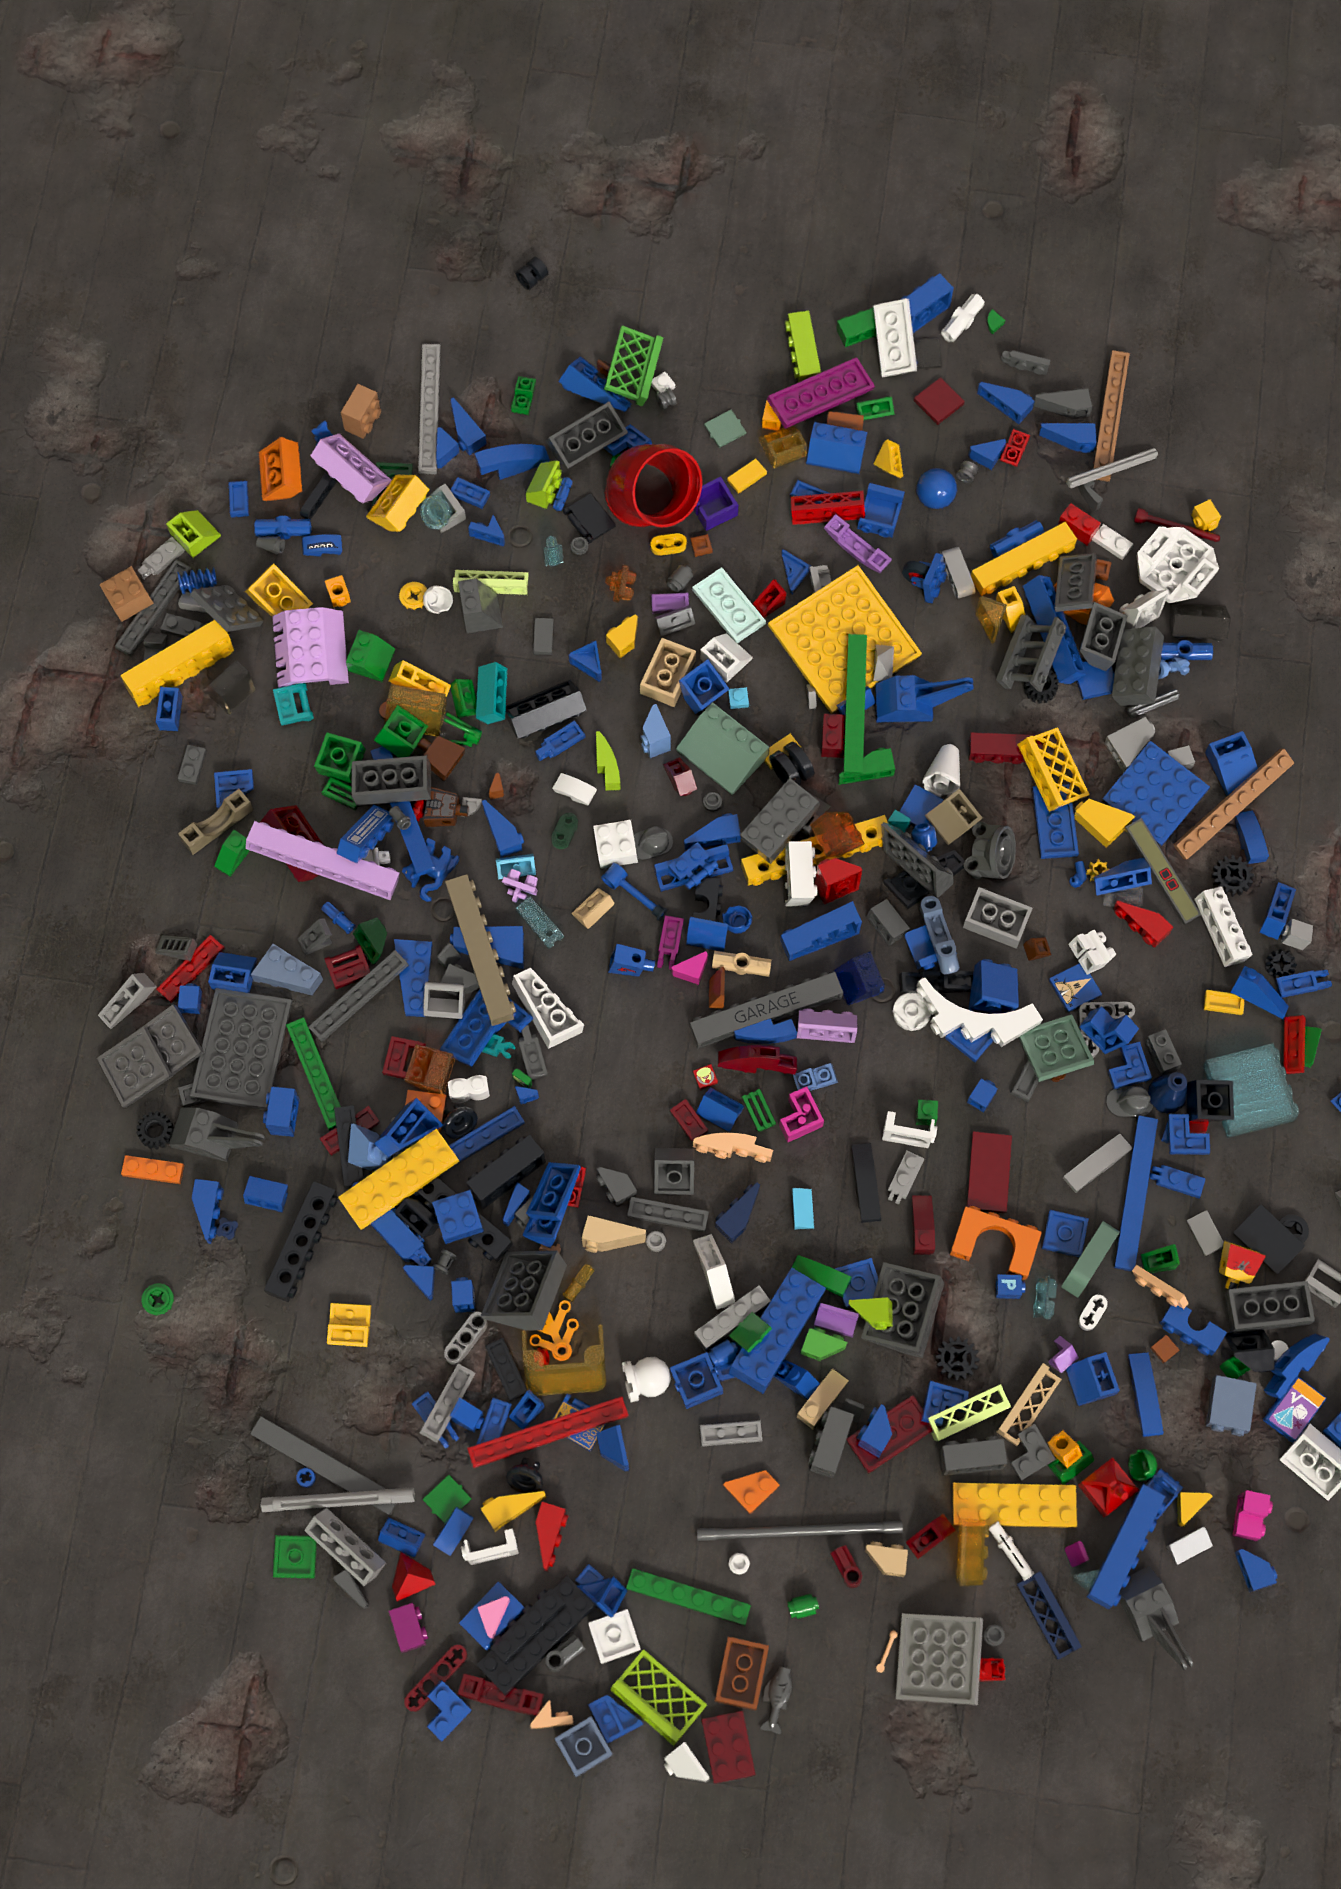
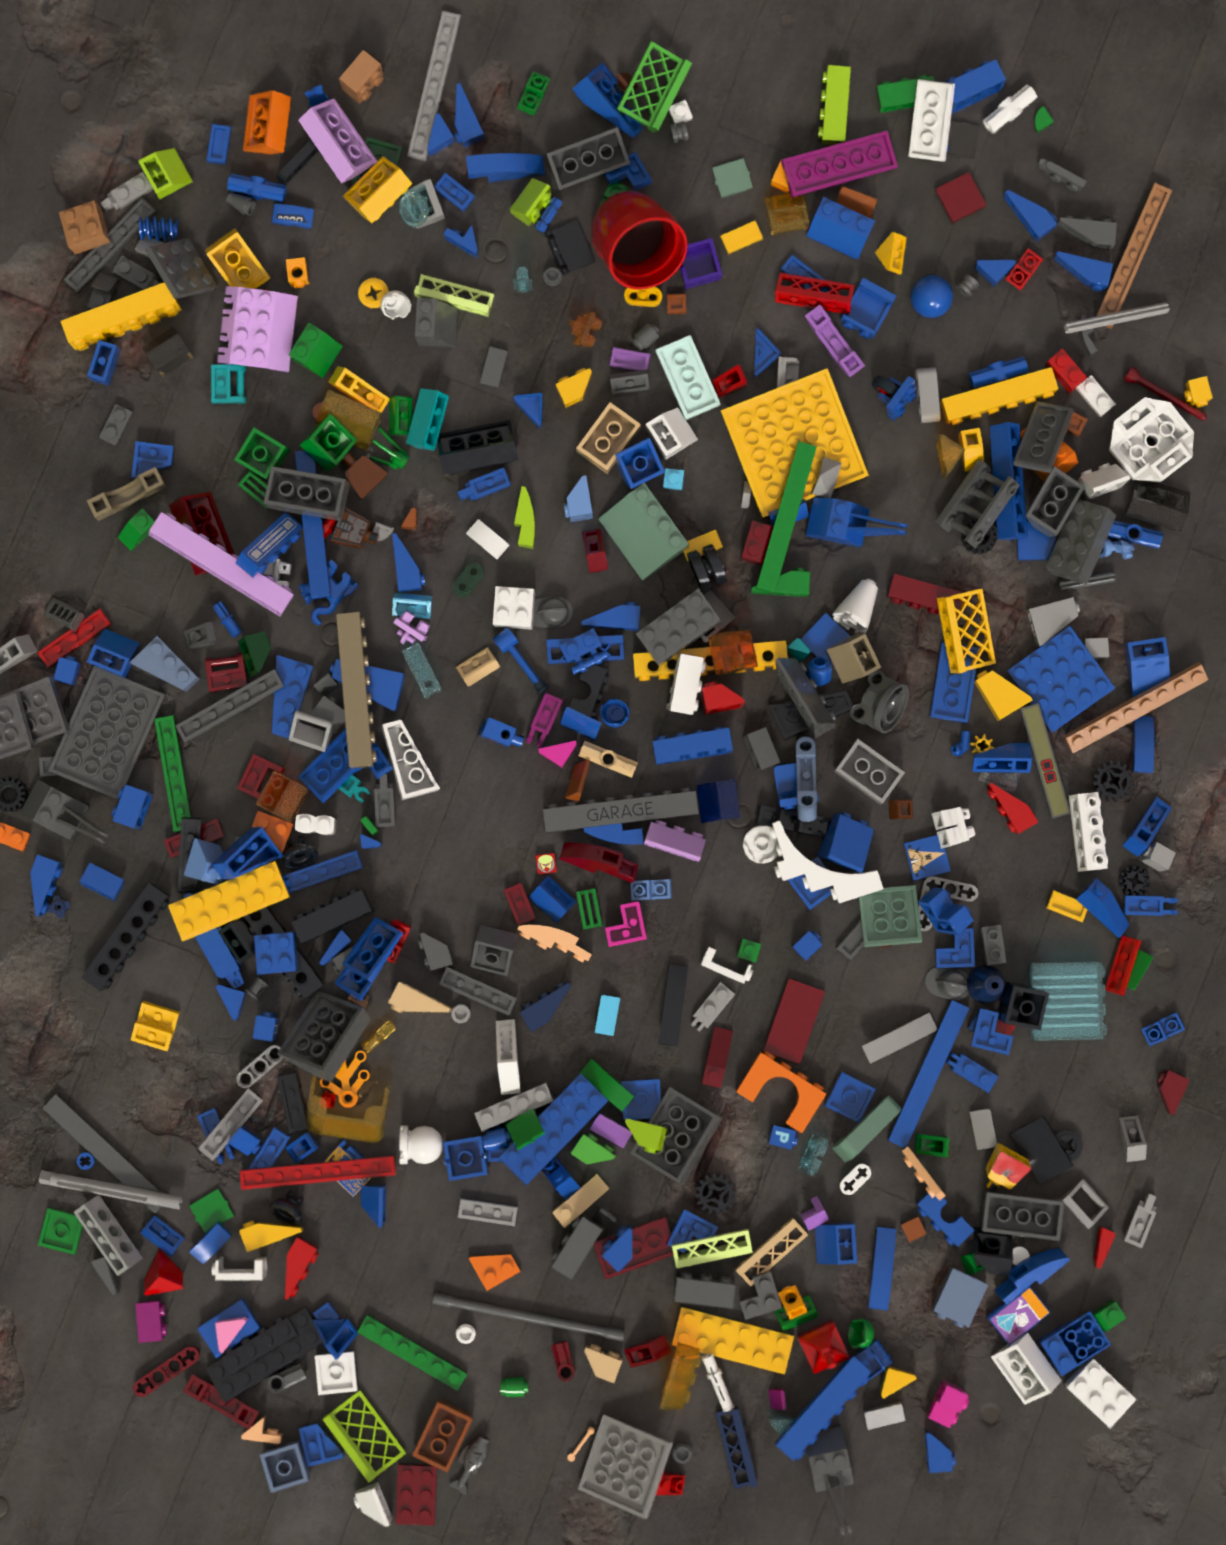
camera: 15 degrees right, 15 degrees up
dark grey pin [389,806,411,830] -> none
blue plate [426,1680,471,1741] -> none
dark grey plate [703,792,722,811] -> none
green slope [855,396,894,420] -> none

